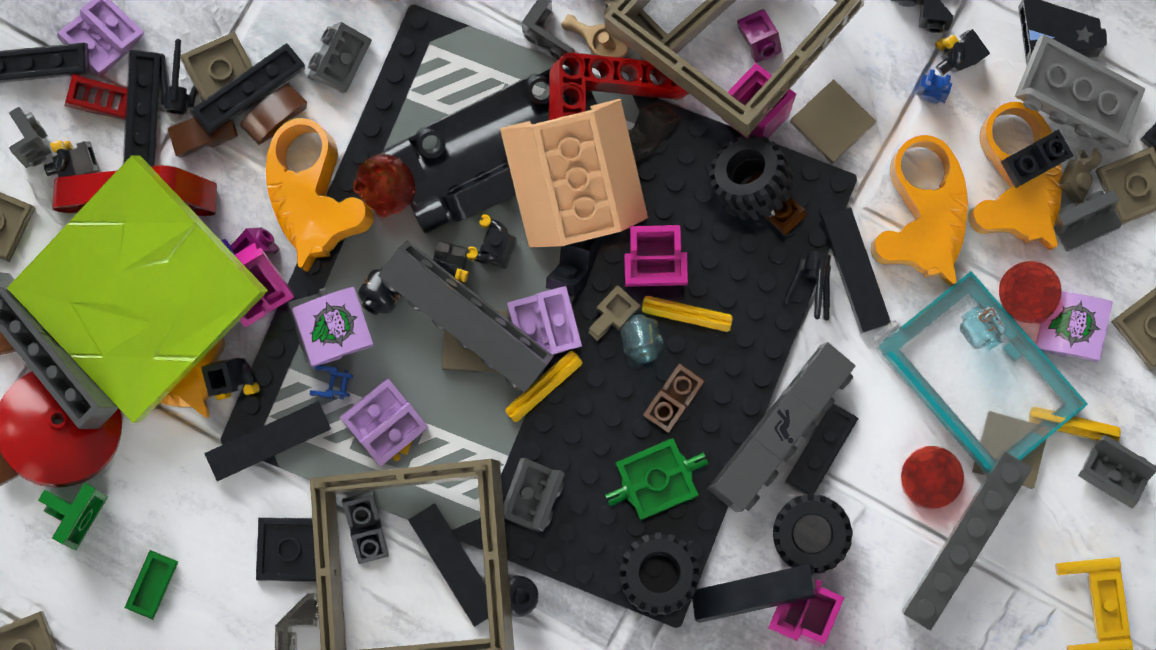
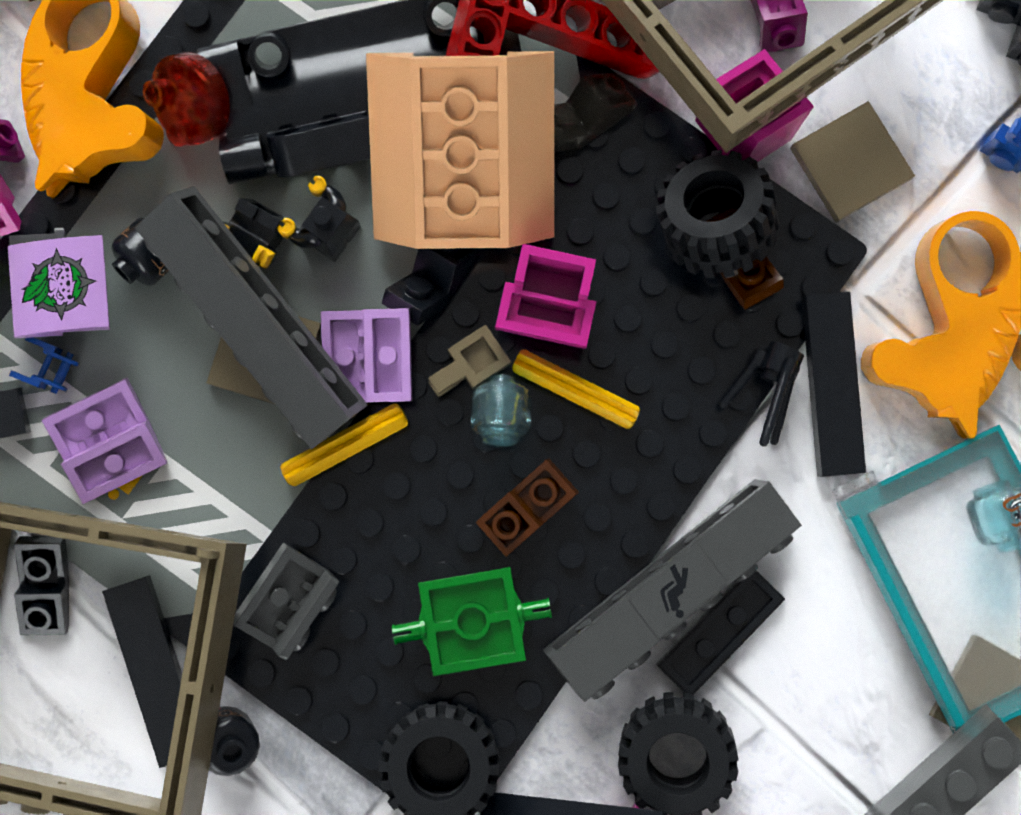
camera: 10 degrees right, 5 degrees up
clear red tile [900,446,964,509] -> none

